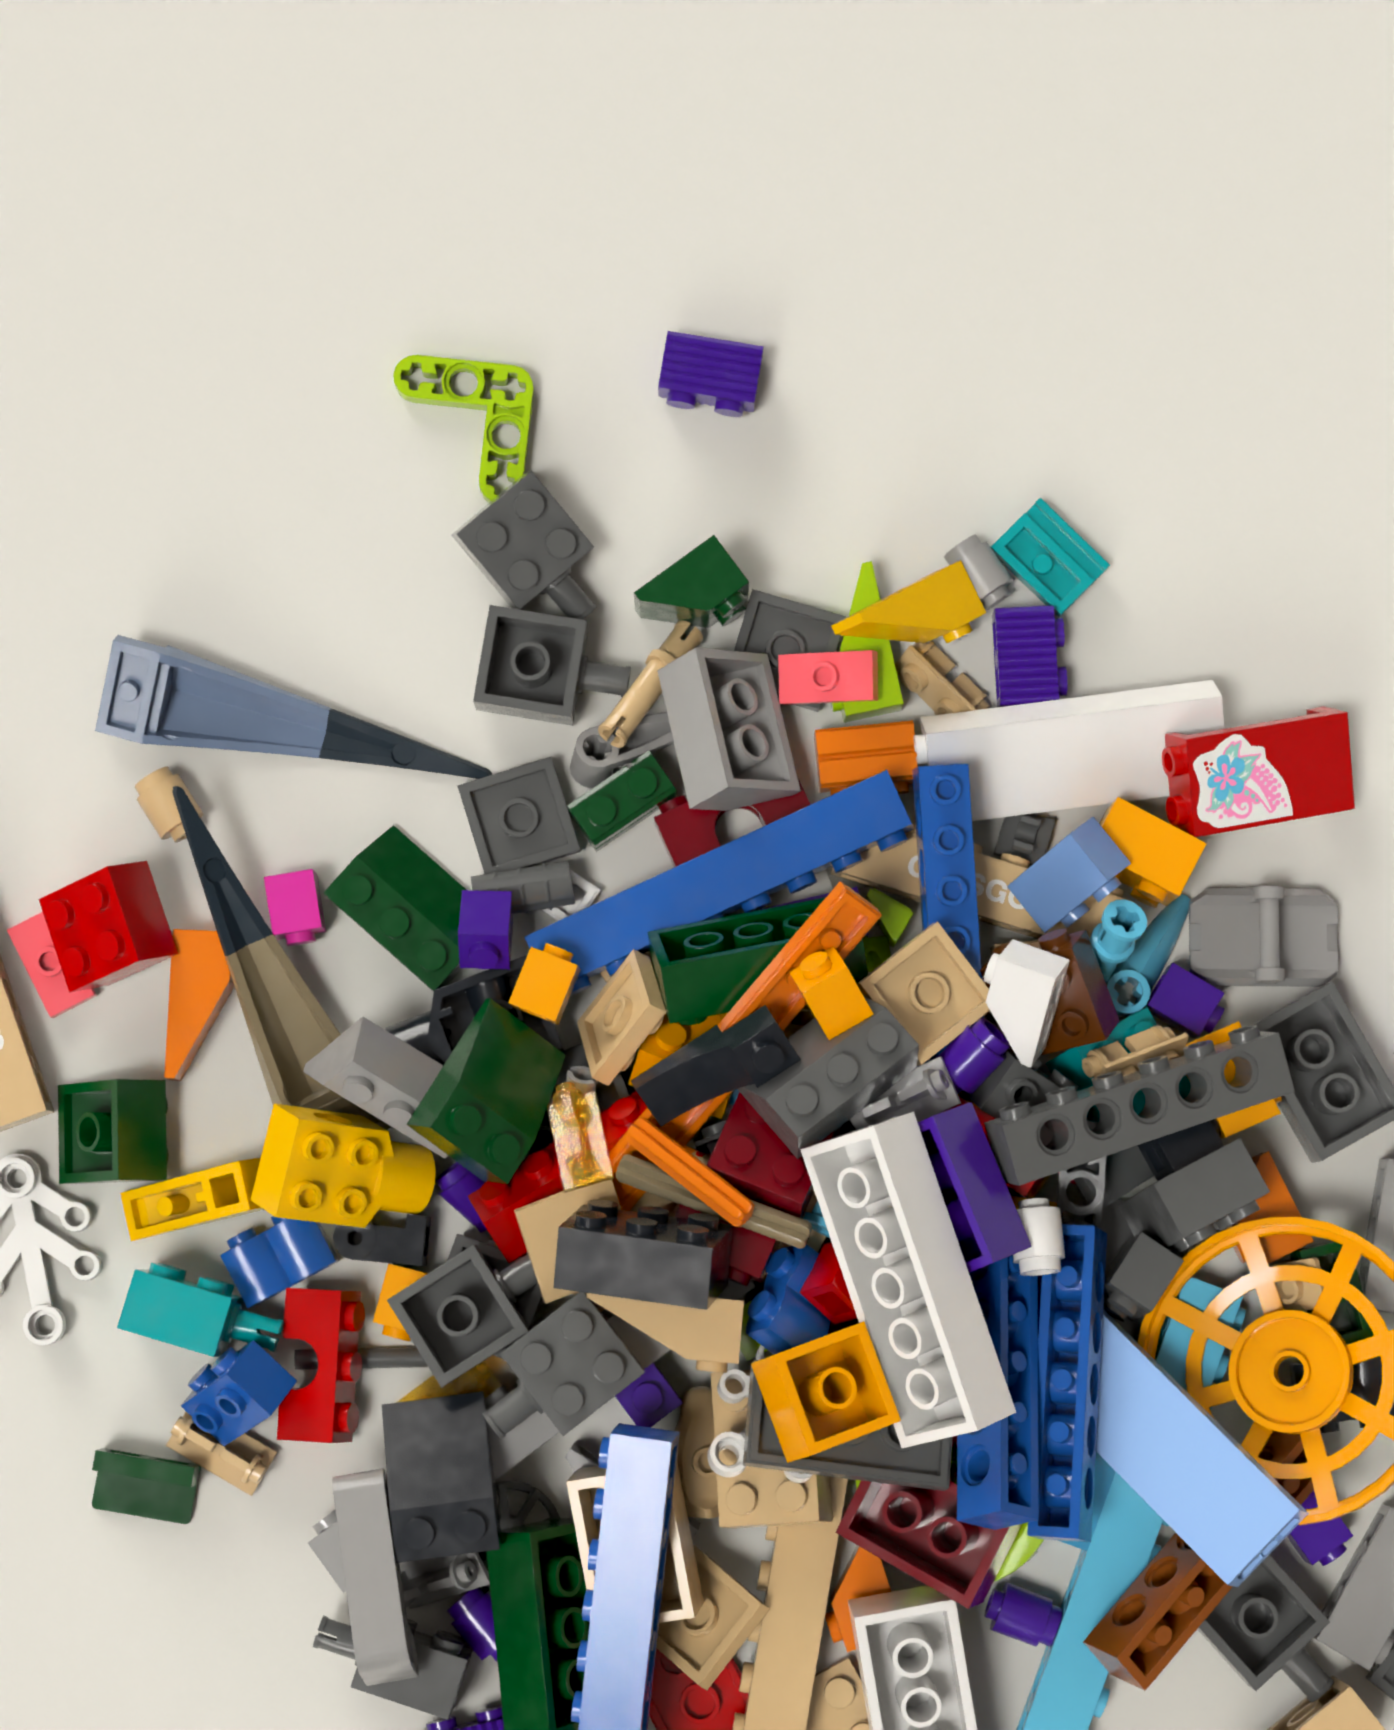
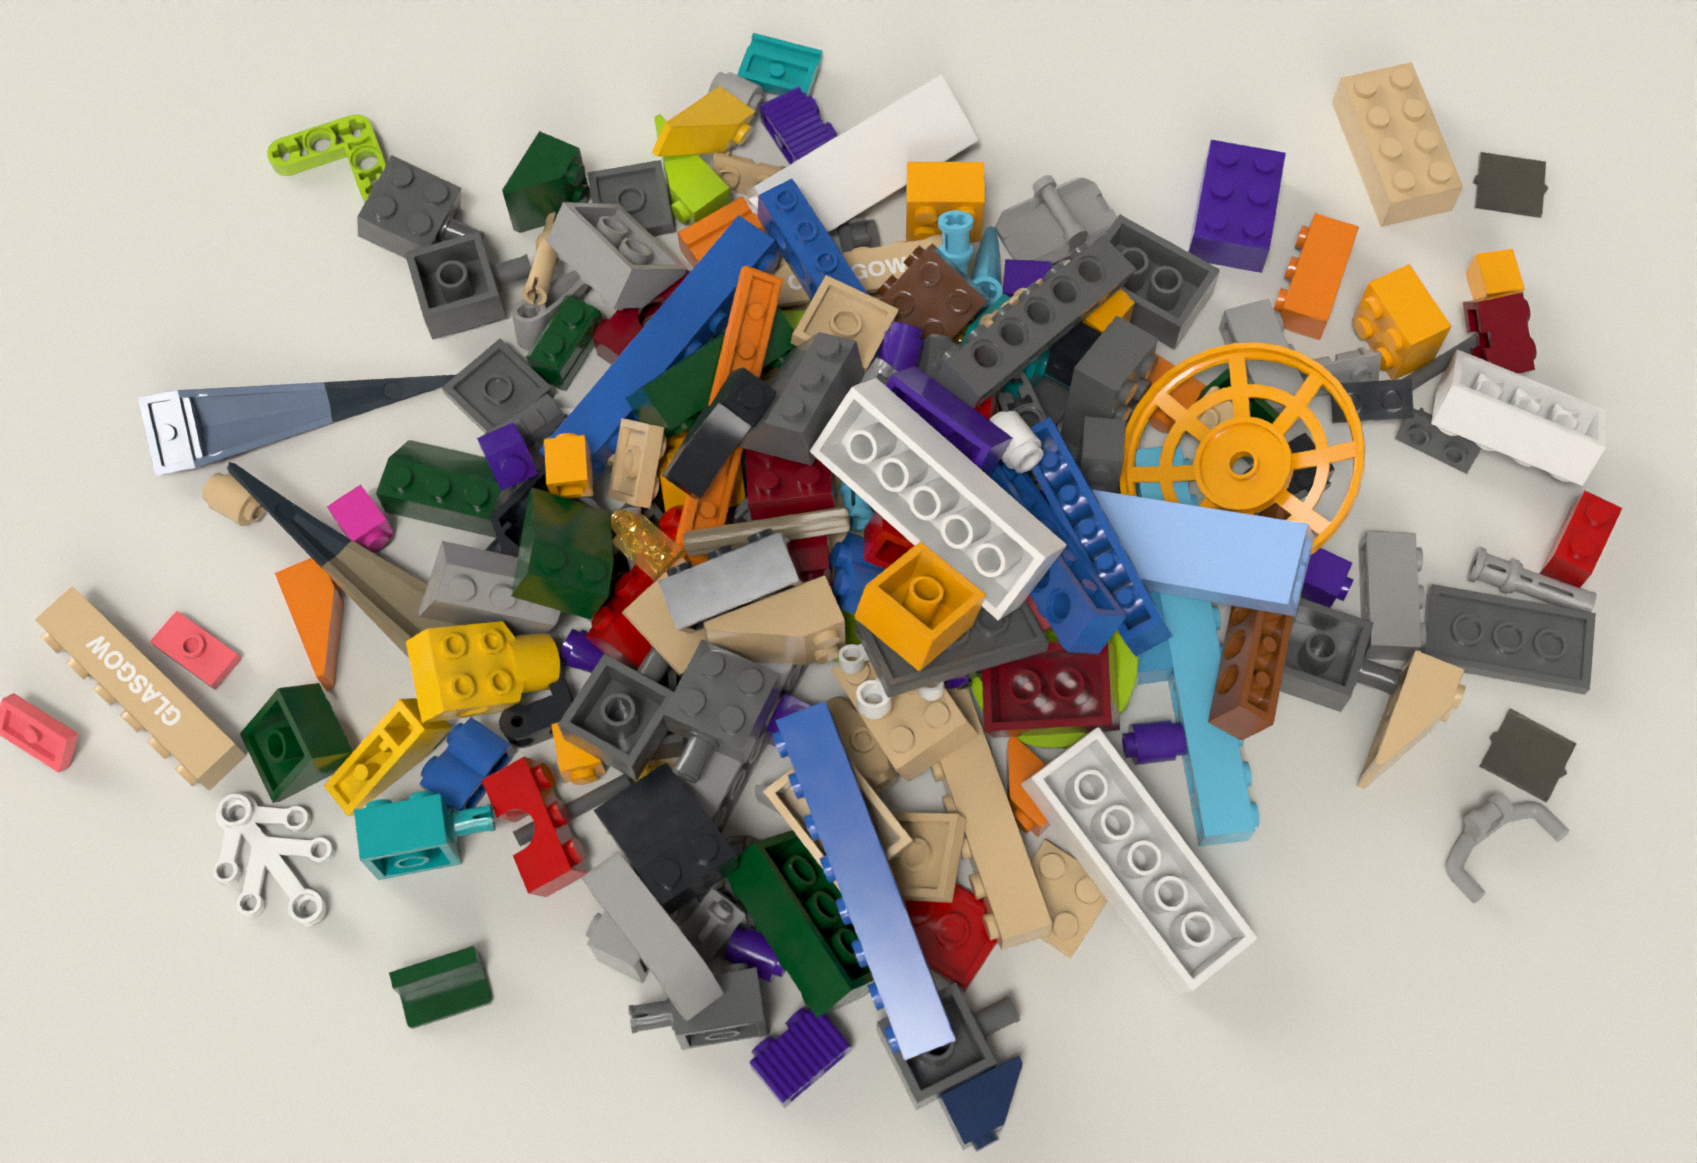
camera: 25 degrees left, 15 degrees down
red brick [38,861,178,993] -> none
tan hinge [166,1412,277,1496] -> none
blue brick [181,1340,297,1446] -> none
orange axle [626,1117,755,1227] -> none
dark purple brick [658,331,764,417] -> none
coral plate [778,650,878,705] -> none
light orange brick [789,946,874,1040] -> none
white slope [984,939,1070,1068] -> none
medium blue brick [1007,817,1131,933] -> none
red panel [1162,706,1355,837] -> none

